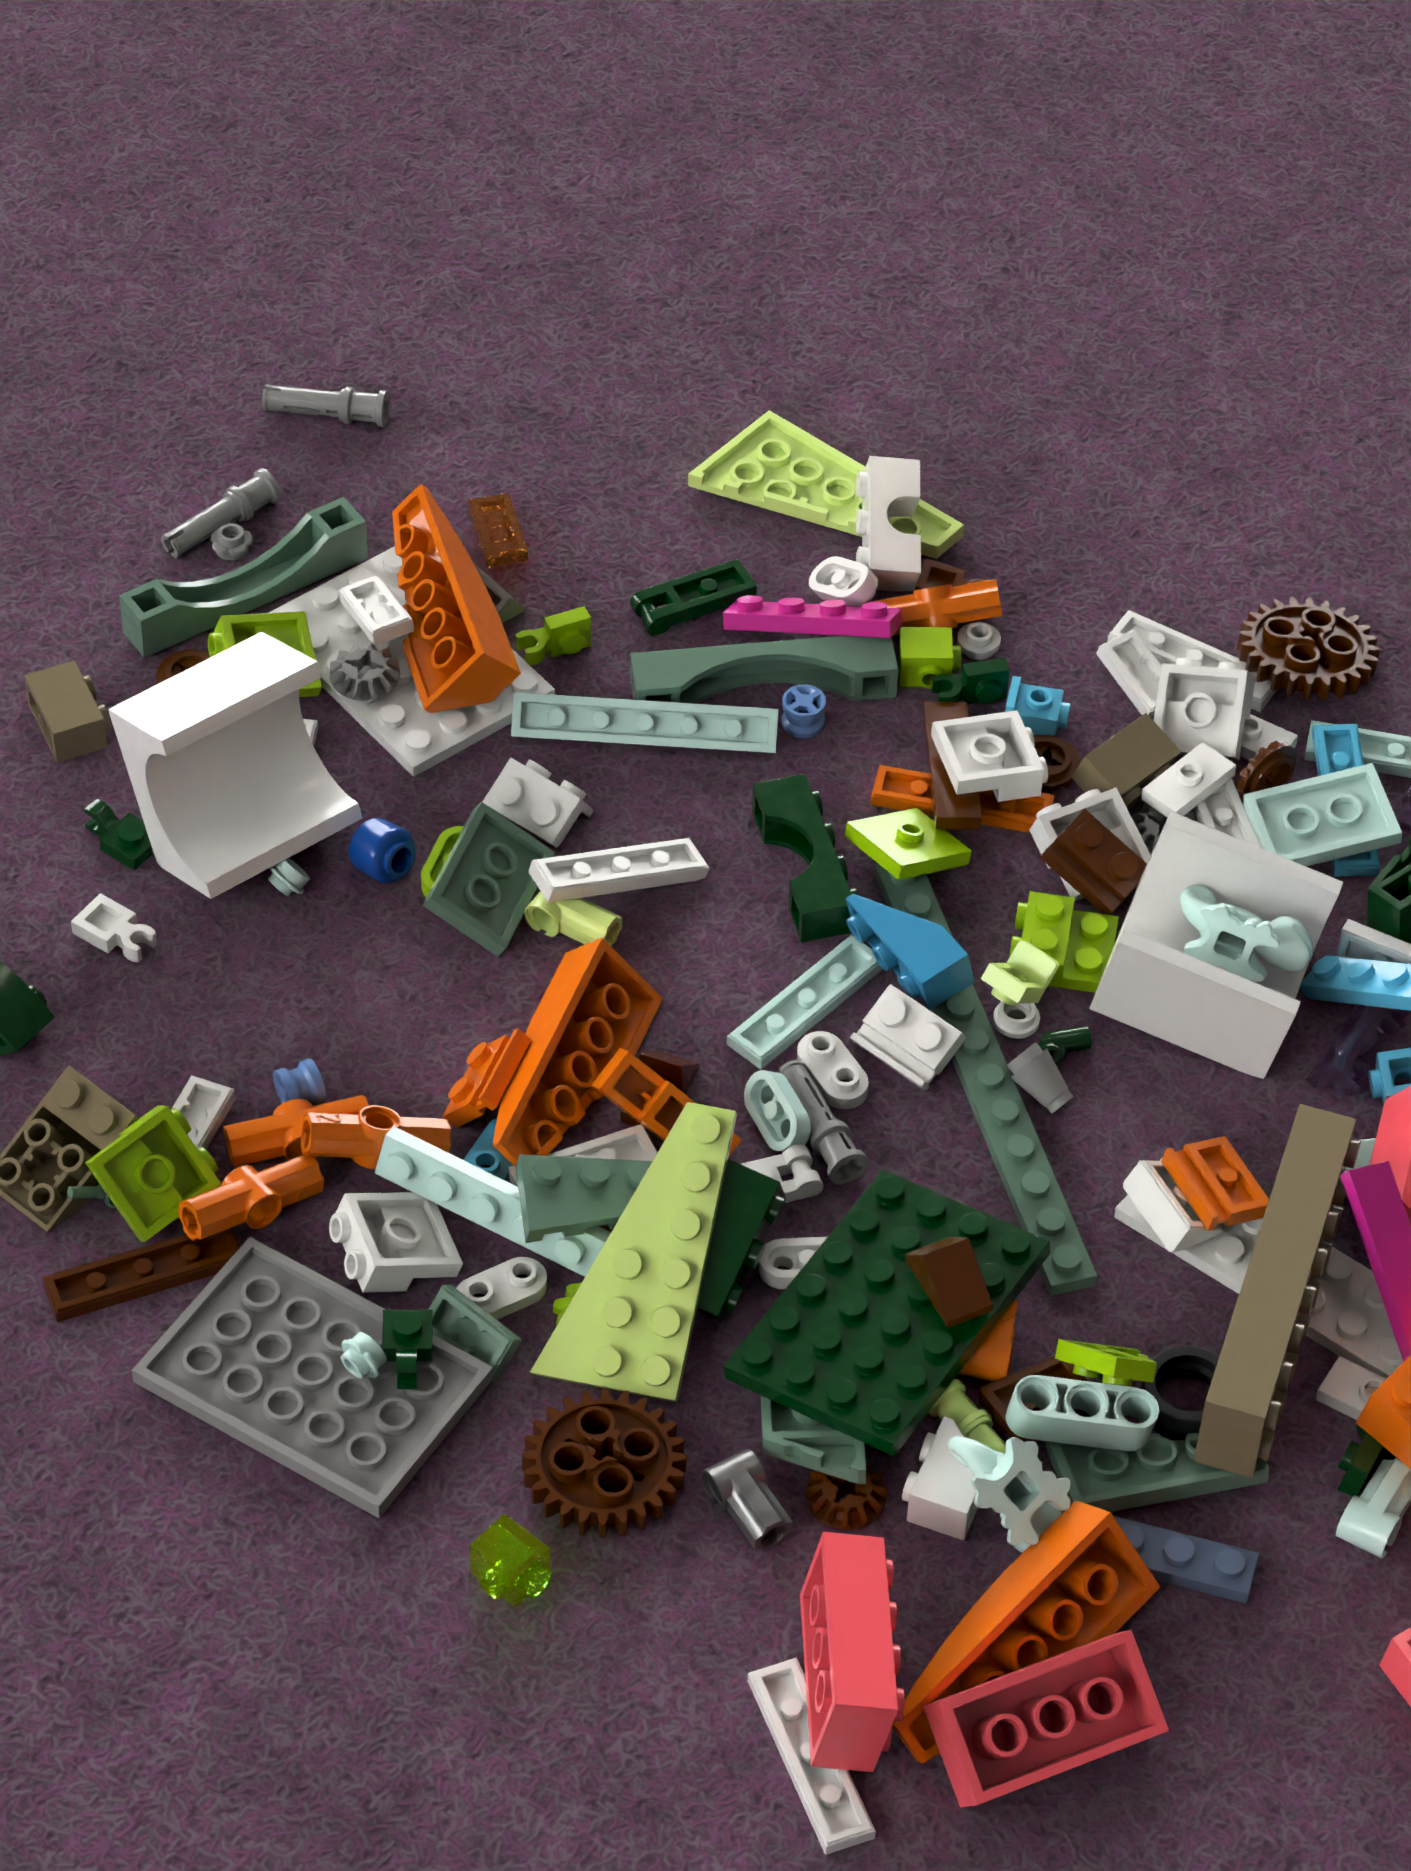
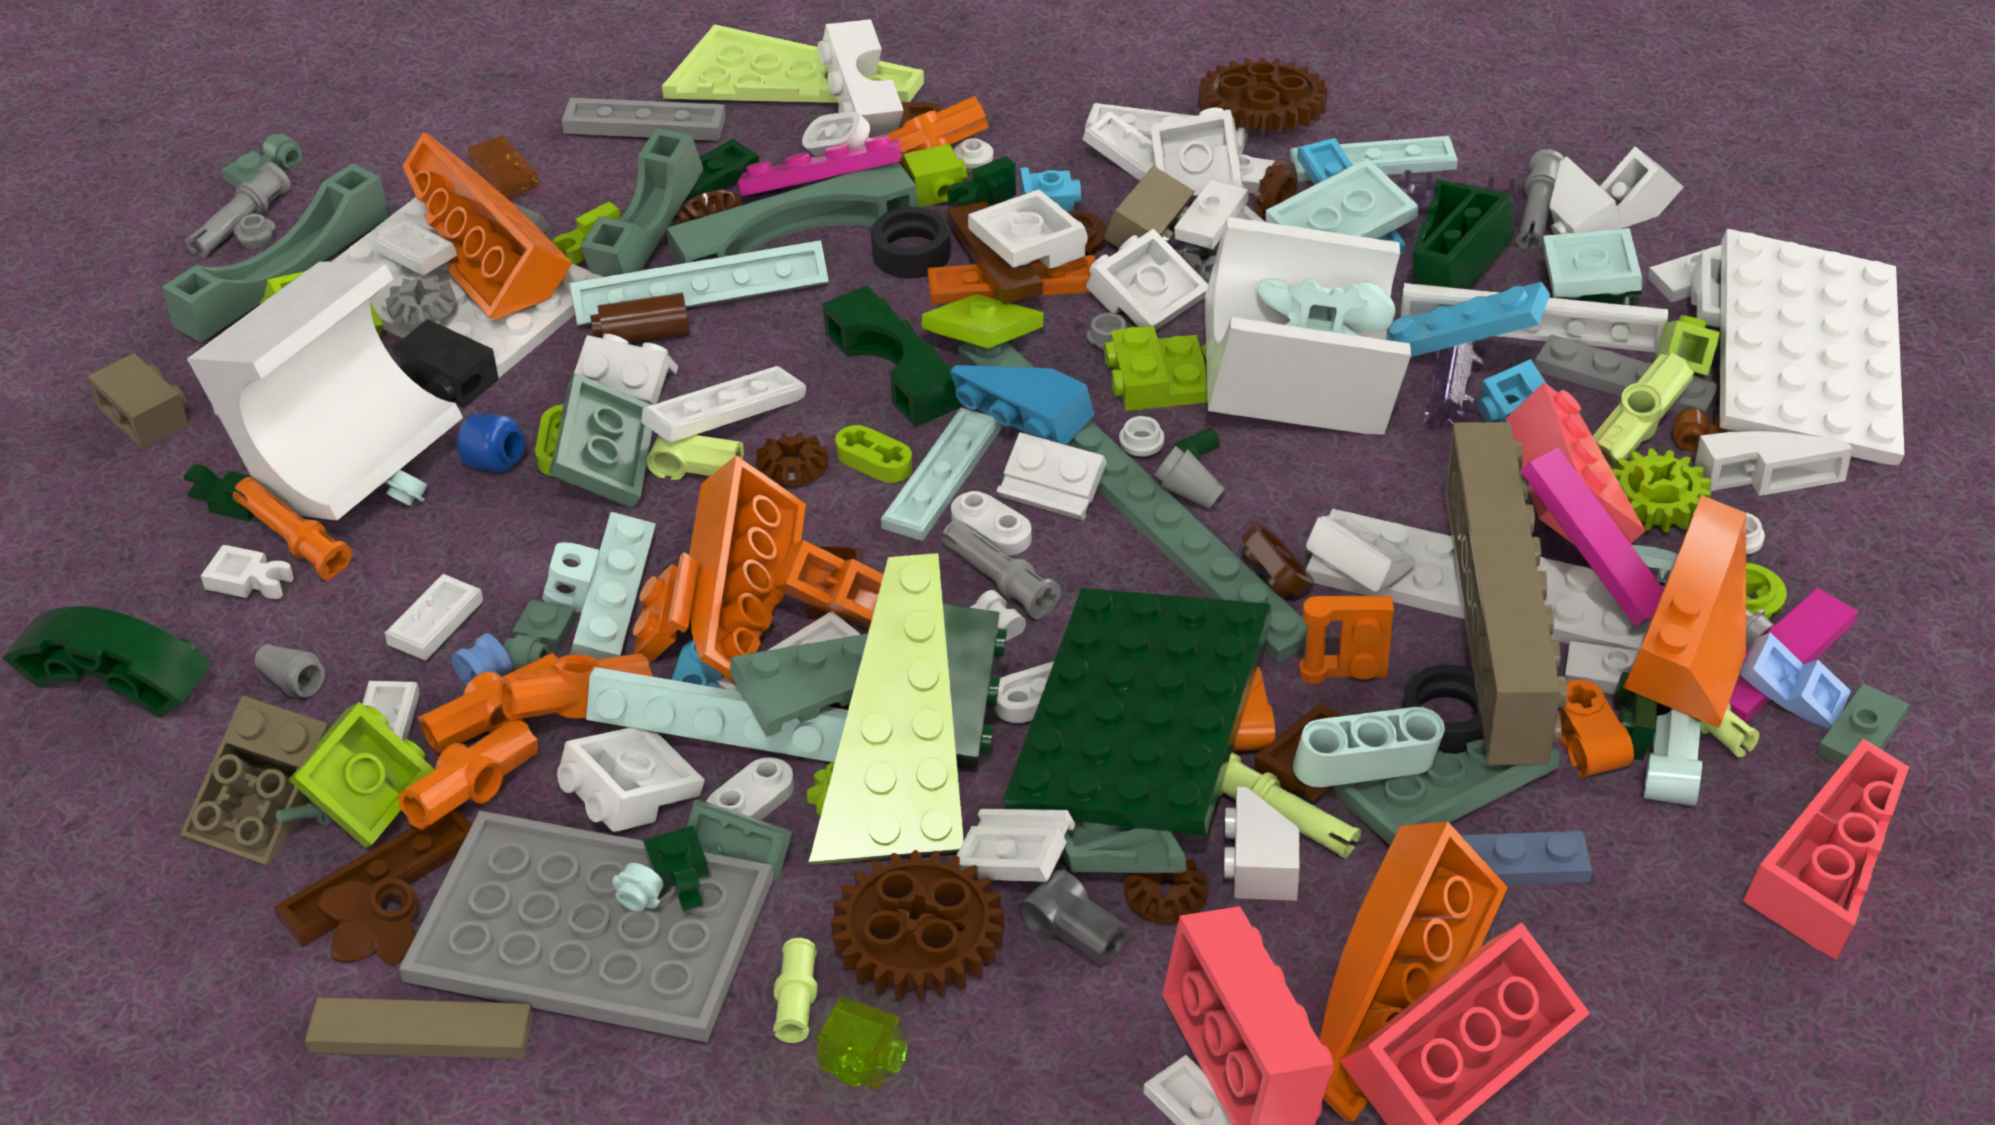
camera: 15 degrees left, 5 degrees down
light grey pin [262,384,390,428] -> none
light aqua plate [744,1070,811,1152] -> none
medium blue wheel [781,684,826,738] -> none
reddish brown slope [905,1237,993,1328] -> none
light aqua animal [947,1435,1071,1553] -> none
yellowish green bracket [981,941,1059,1006] -> none
reddish brown plate [1039,808,1147,915] -> none
lime wing [1055,1339,1157,1387] -> none
orange plate [1161,1136,1269,1231] -> none
none -> sand green plate [221,134,302,188]
none -> orange pin [233,477,352,580]
none -> light grey cone [254,644,325,698]
none -> dark tan tile [305,997,533,1059]
none -> reddish brown plate [317,878,418,966]
none -> white plate [385,574,483,661]
none -> pearl dark grey brick [392,319,499,408]
none -> sand green plate [503,600,577,672]
none -> light aqua plate [542,512,656,660]
none -> light grey plate [562,98,726,141]
none -> sand green arch [580,128,704,277]
none -> reddish brown brick [590,292,690,344]
none -> reddish brown gear [676,190,742,224]
none -> reddish brown gear [756,431,828,487]
none -> yellowish green pin [773,938,817,1043]
none -> lime beam [835,425,913,483]
none -> black tyre [871,207,951,279]
none -> white plate [956,809,1075,882]
none -> light grey plate [1087,313,1127,350]
none -> reddish brown plate [1242,522,1314,598]
none -> orange plate [1299,596,1394,684]
none -> orange piece [1557,679,1634,778]

